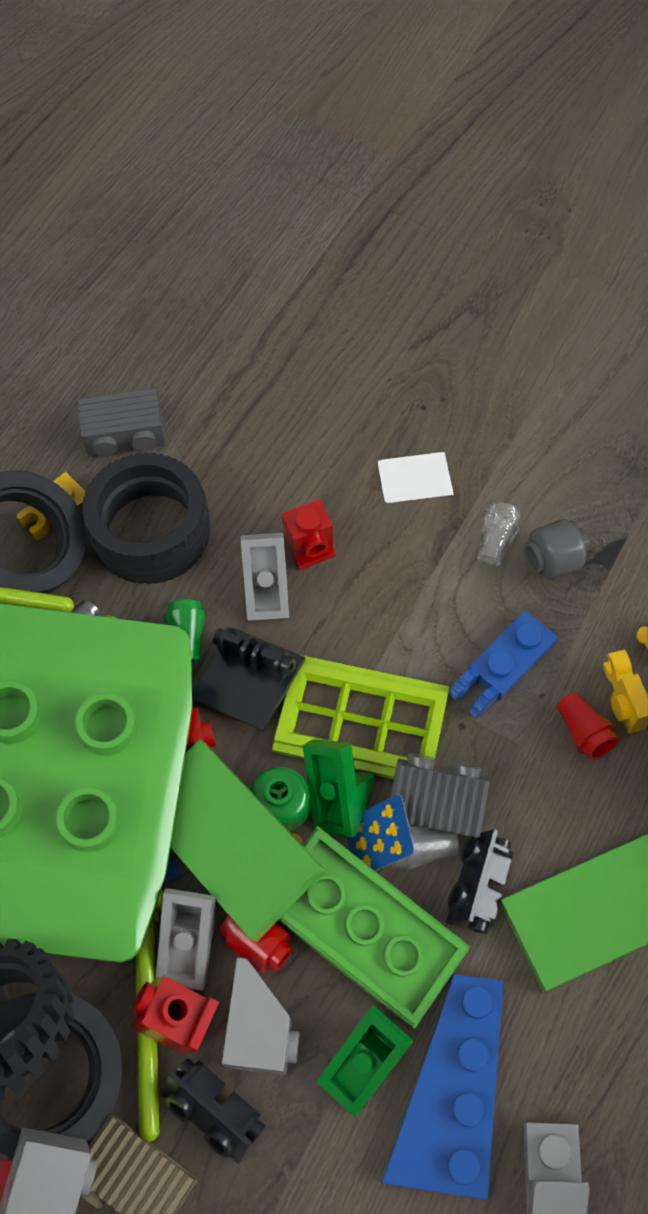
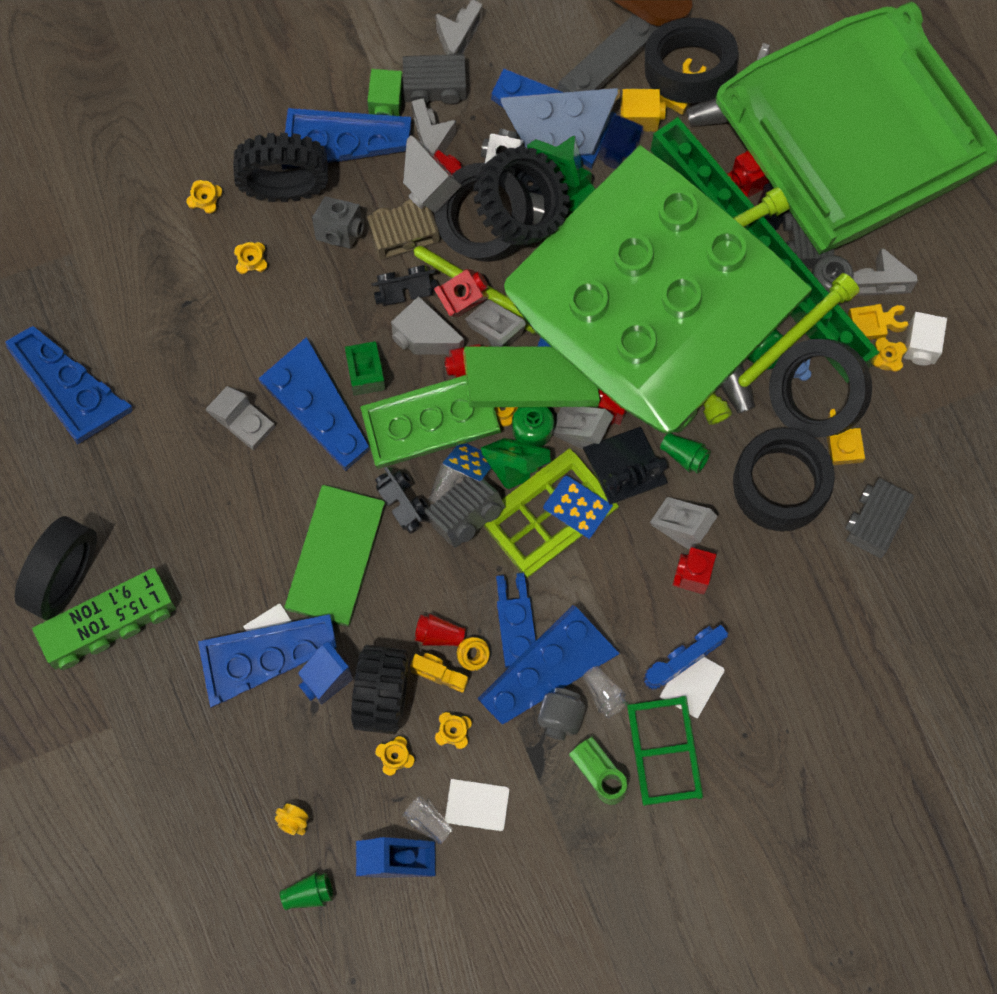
camera: 125 degrees right, 10 degrees up
none -> yellow plate [456,637,490,671]
none -> blue wing [477,605,620,725]
none -> blue sticker [543,476,613,539]
none -> light grey slope [552,407,613,450]
none -> bright green piece [569,737,627,805]
none -> green window [627,696,703,806]
none -> blue hinge [644,625,728,690]

